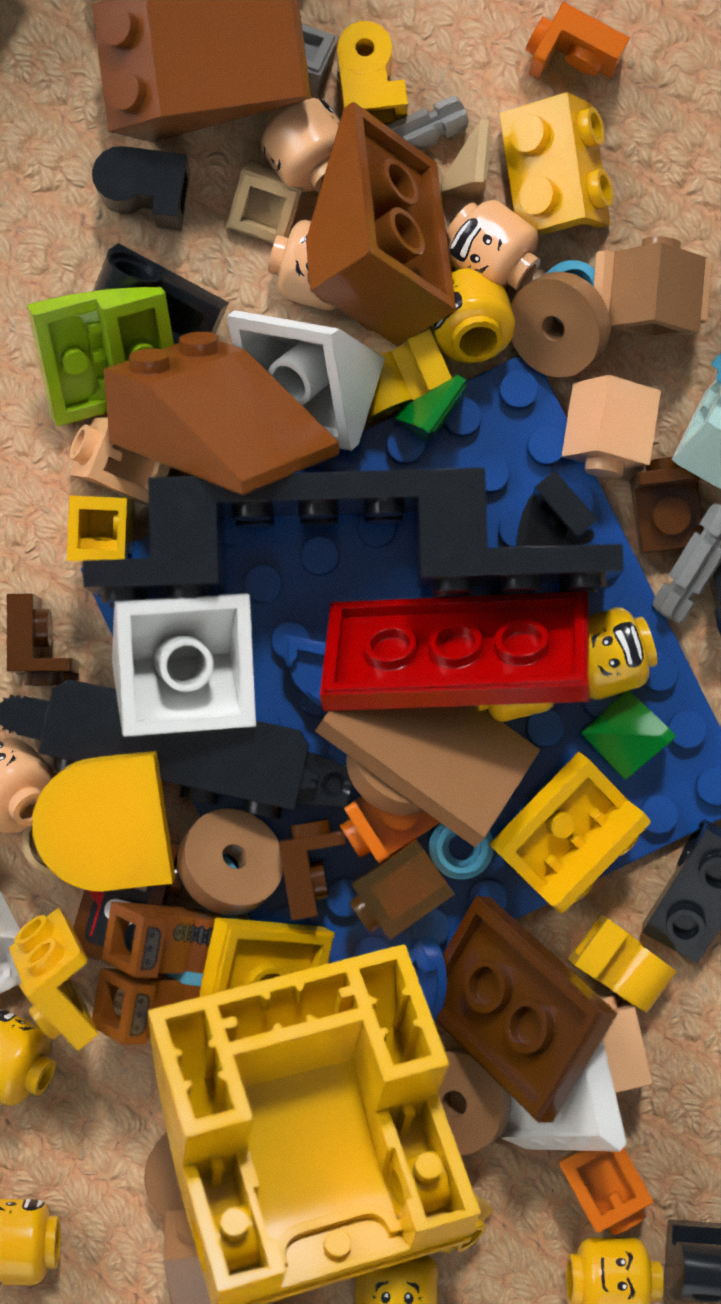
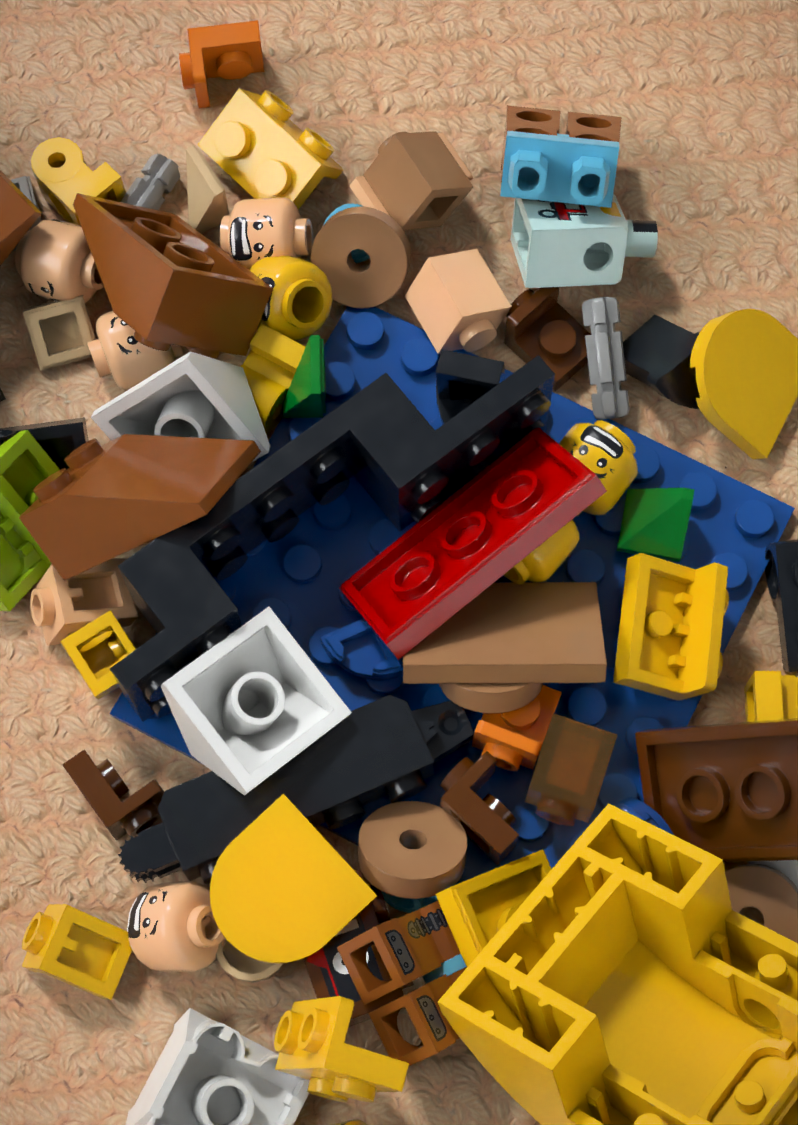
camera: 30 degrees left, 15 degrees down
medium azure plate [429,823,494,880] -> none

